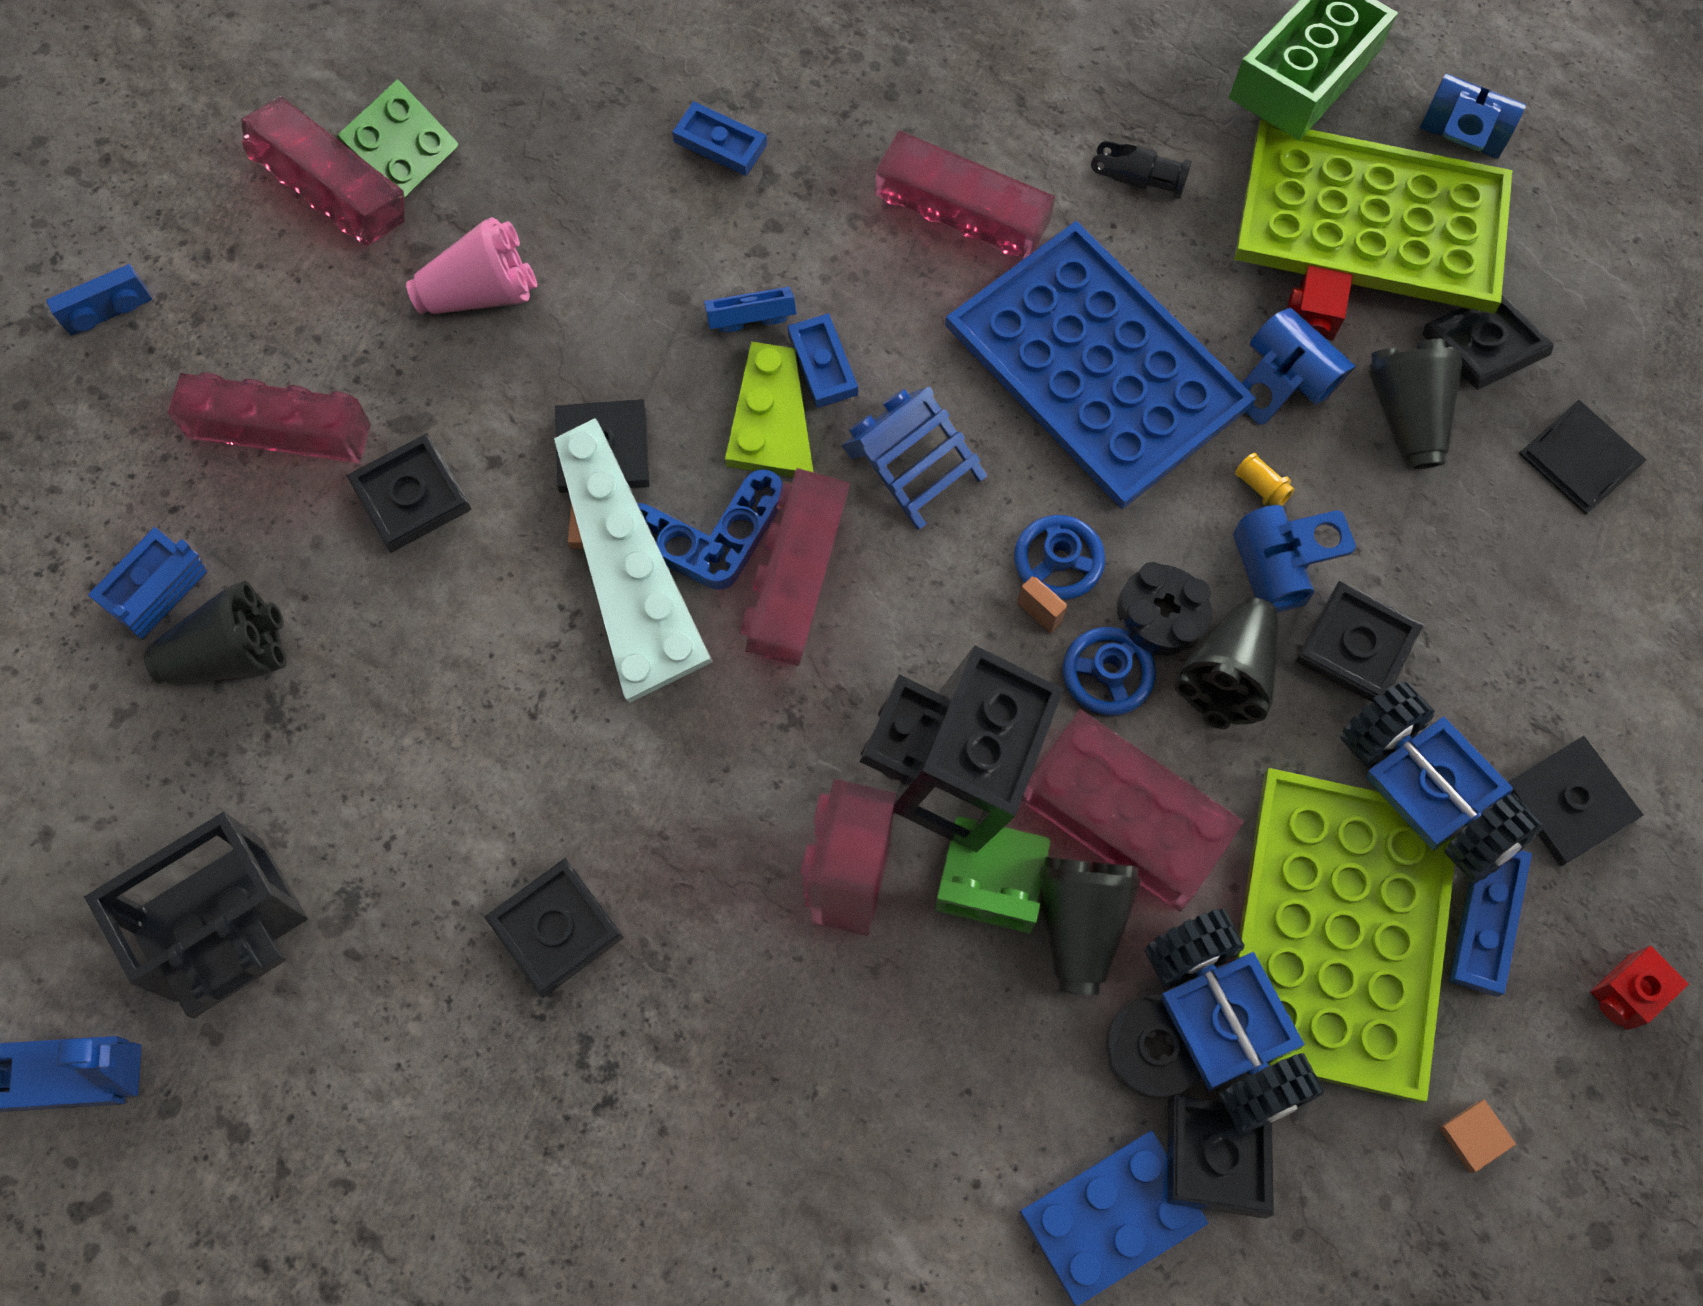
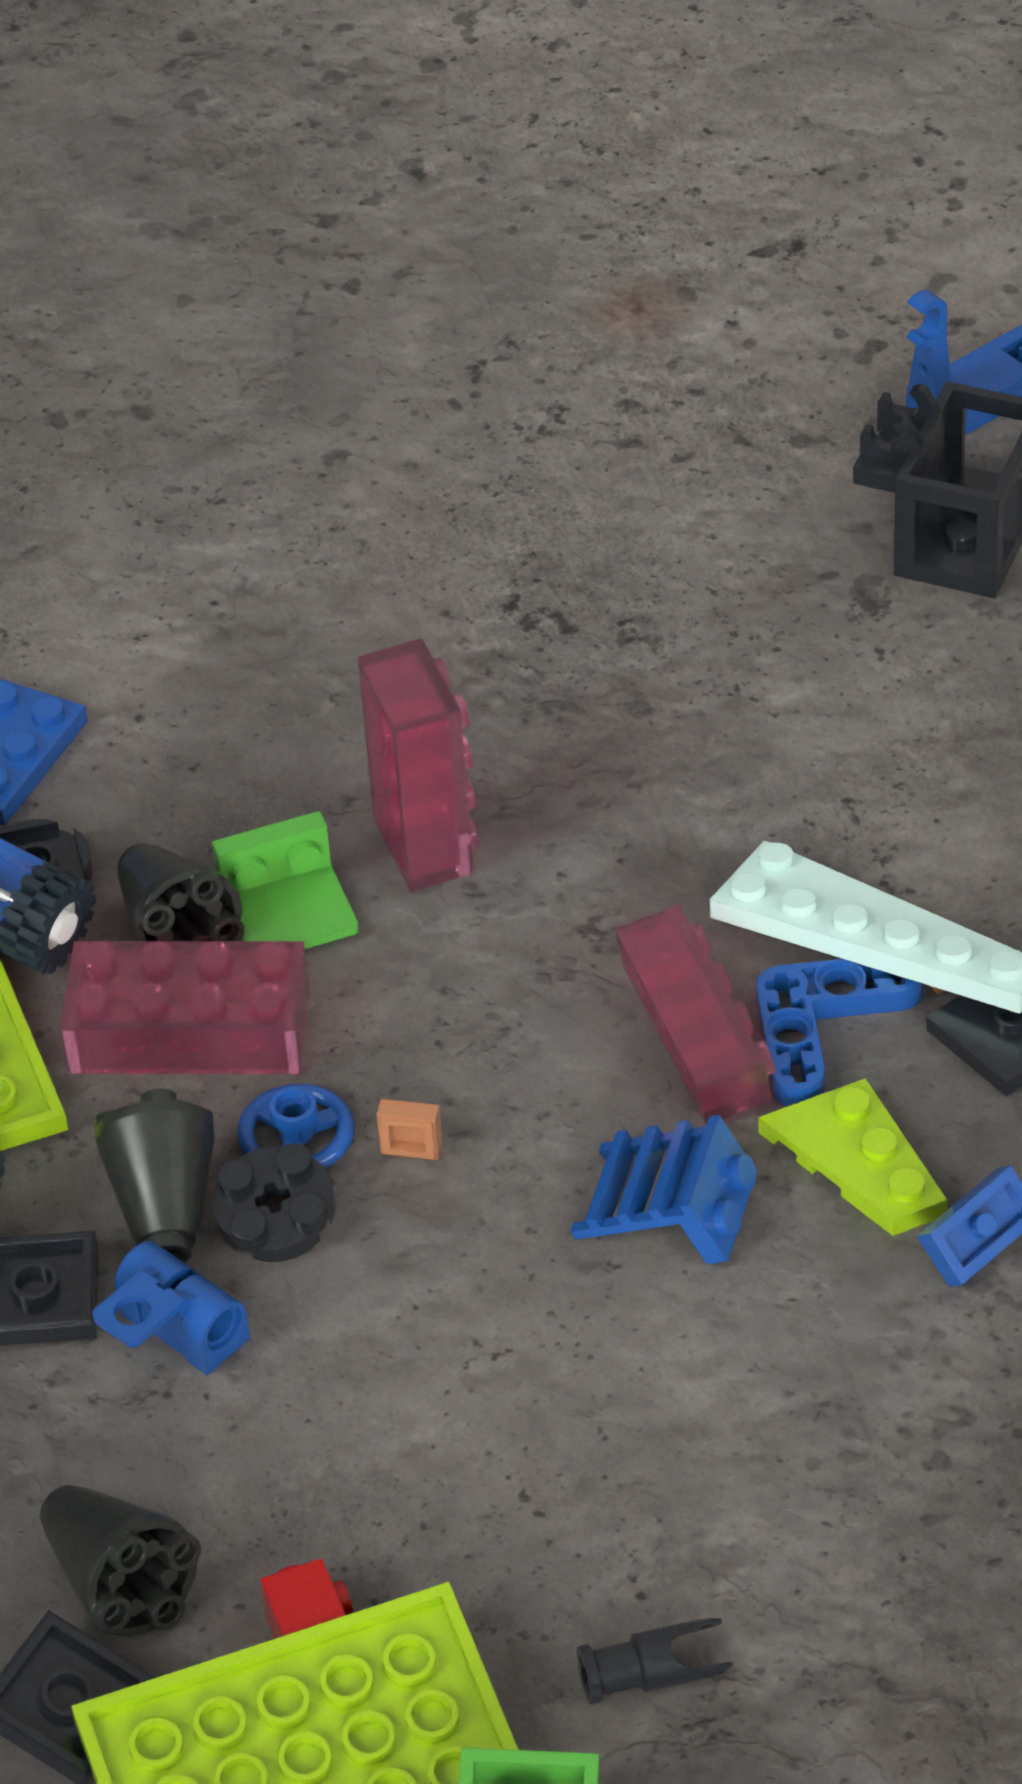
camera: 150 degrees right, 25 degrees down
black plate [484,857,624,998] -> none
blue plate [787,313,858,409] -> none
black piece [859,645,1064,853] -> none
clear pink brick [875,130,1055,259] -> none
blue plate [945,221,1256,510] -> none
blue piece [1014,515,1105,600] -> none
yellow pin [1235,453,1295,506] -> none
blue piece [1242,308,1356,425] -> none

